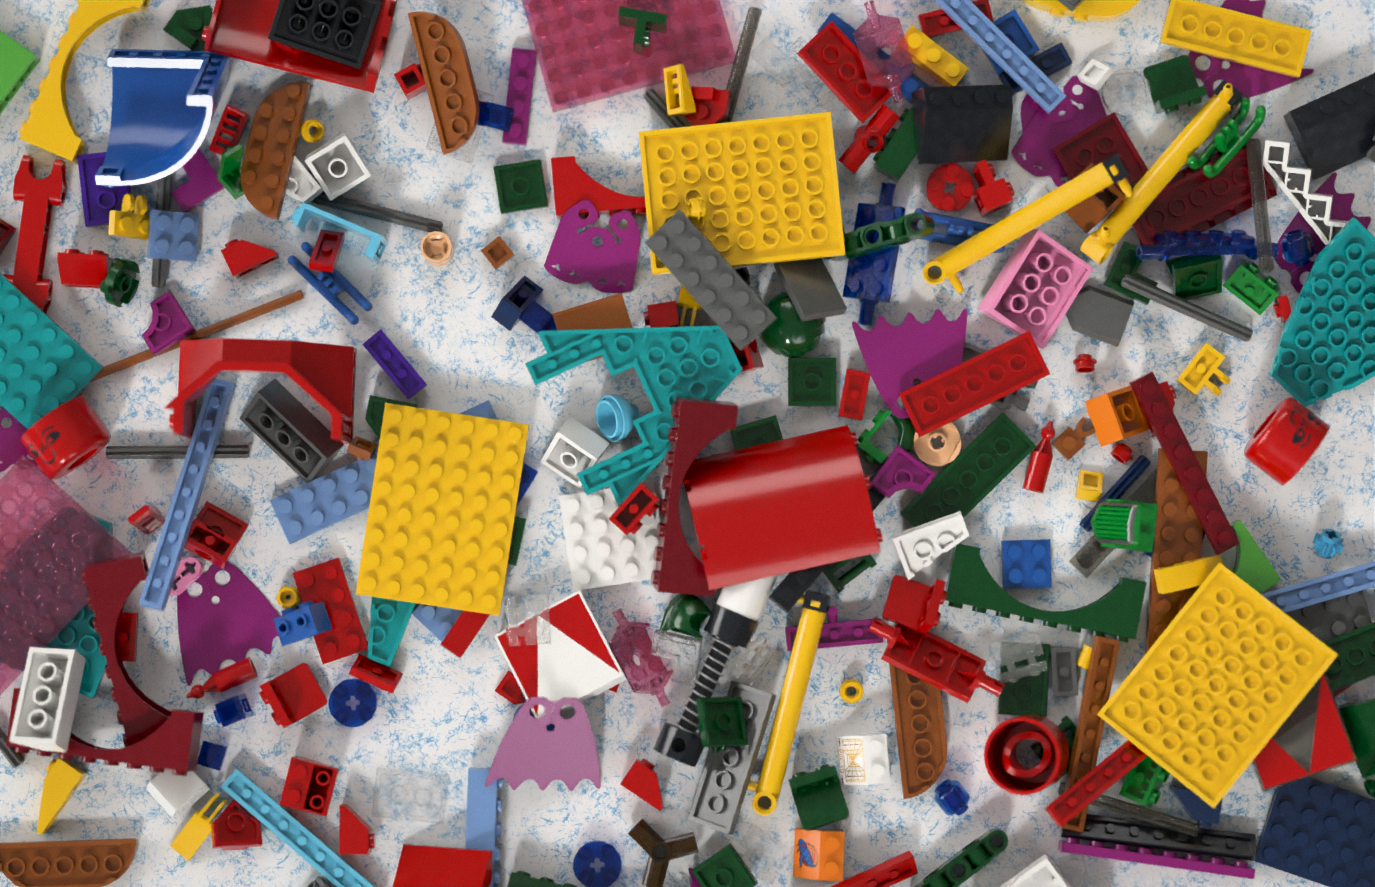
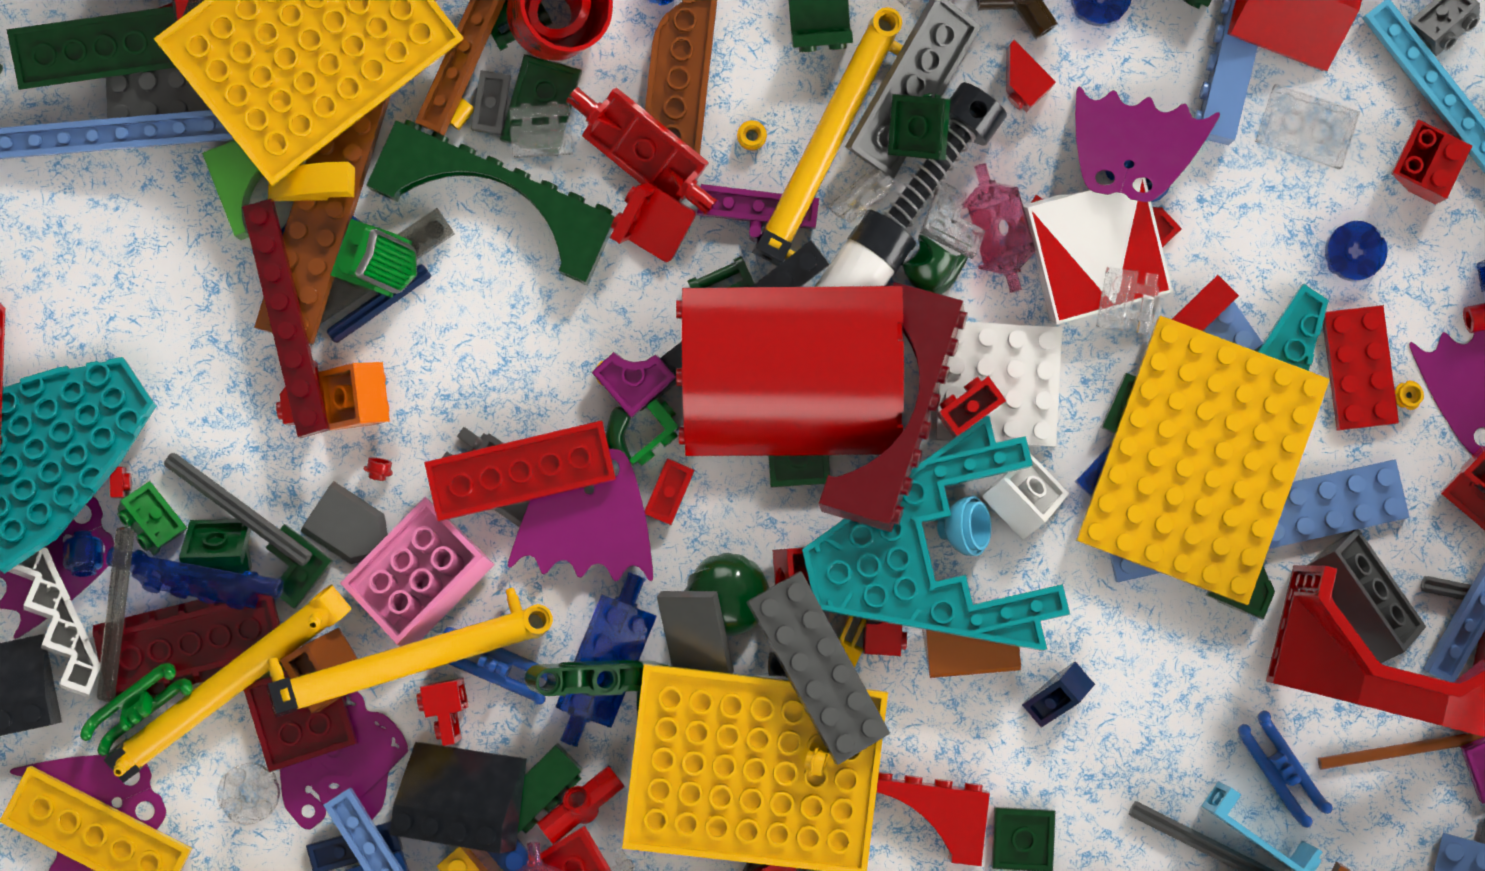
camera: 175 degrees left, 0 degrees up
red slope [221,239,280,278] -> none
red bracket [259,663,328,728] -> none
blue brick [273,600,332,646] -> none
red plate [309,229,345,273] -> none
red slope [339,804,376,854] -> none
dark orange plate [346,436,377,461] -> none
red plate [349,654,403,694] -> none
dark purple plate [362,329,427,400] -> none
light nougat wheel [420,231,454,266] -> none
dark orange plate [481,236,515,270] -> none
clear blue slope [519,300,557,336] -> none
magenta piece [544,200,640,293] -> none
dark green plate [788,358,836,407] -> none
white slope [836,733,890,785] -> none
white wing [892,511,969,580] -> none
dark green plate [900,412,1037,527] -> none
light nougat plate [913,422,961,467] -> none
red plate [926,163,974,212] -> none
blue plate [1001,539,1052,589] -> none
red wheel [1022,421,1055,494] -> none
dark orange plate [1051,417,1095,461] -> none
yellow slope [1075,469,1103,502] -> none
white tile [1078,59,1113,91] -> none
red plate [1111,443,1133,465] -> none
dark green bracket [1143,55,1207,115] -> none
yellow hinge [1176,342,1231,396] -> none
red piece [1244,397,1330,486] -> none
dark azure gear [1313,529,1344,559] -> none

